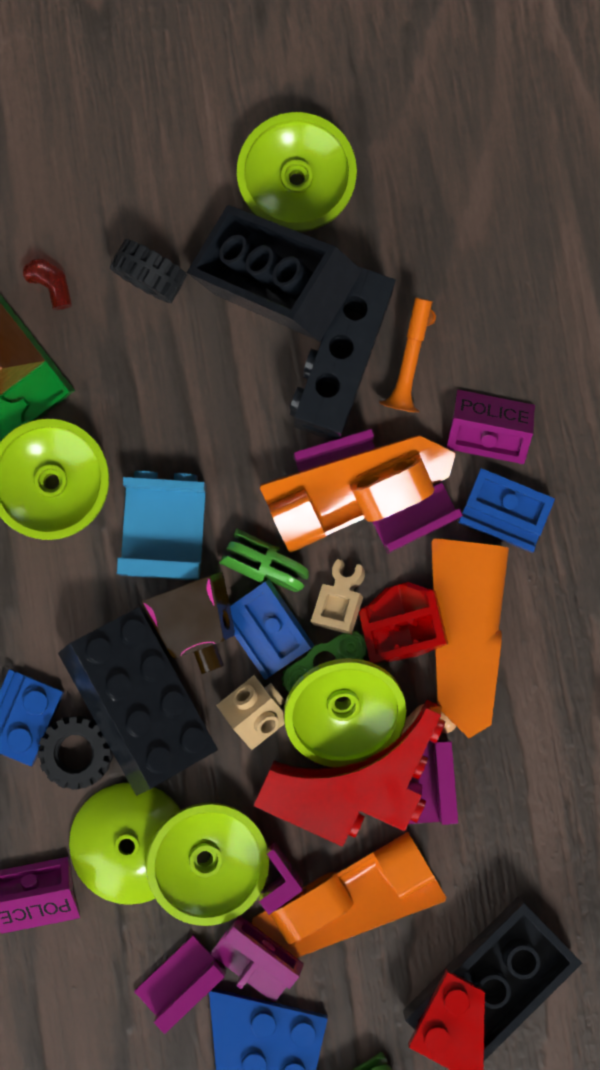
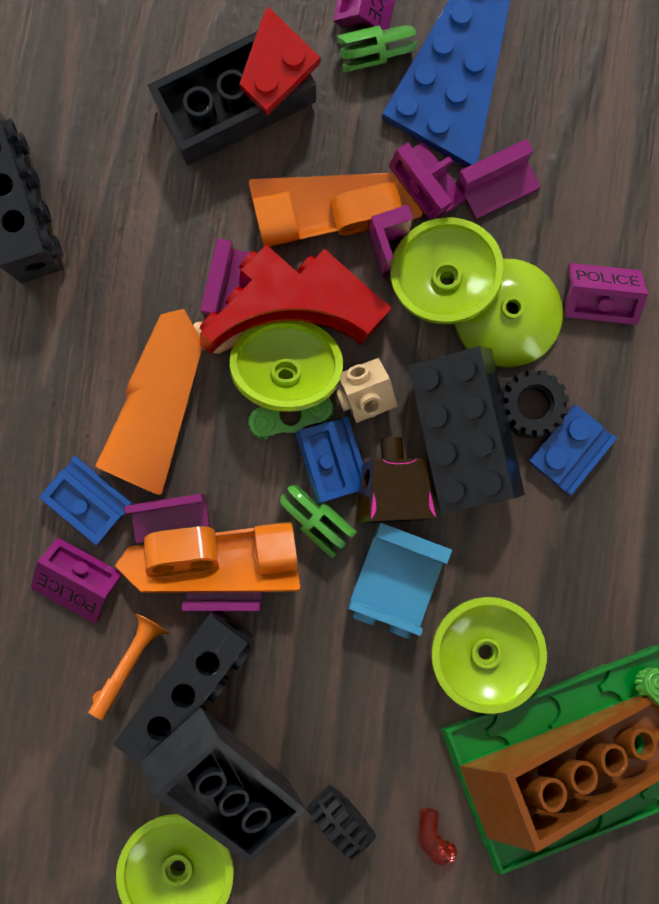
camera: 170 degrees left, 0 degrees up
tan plate [311,559,365,635] -> none
red slope [359,582,448,664] -> none

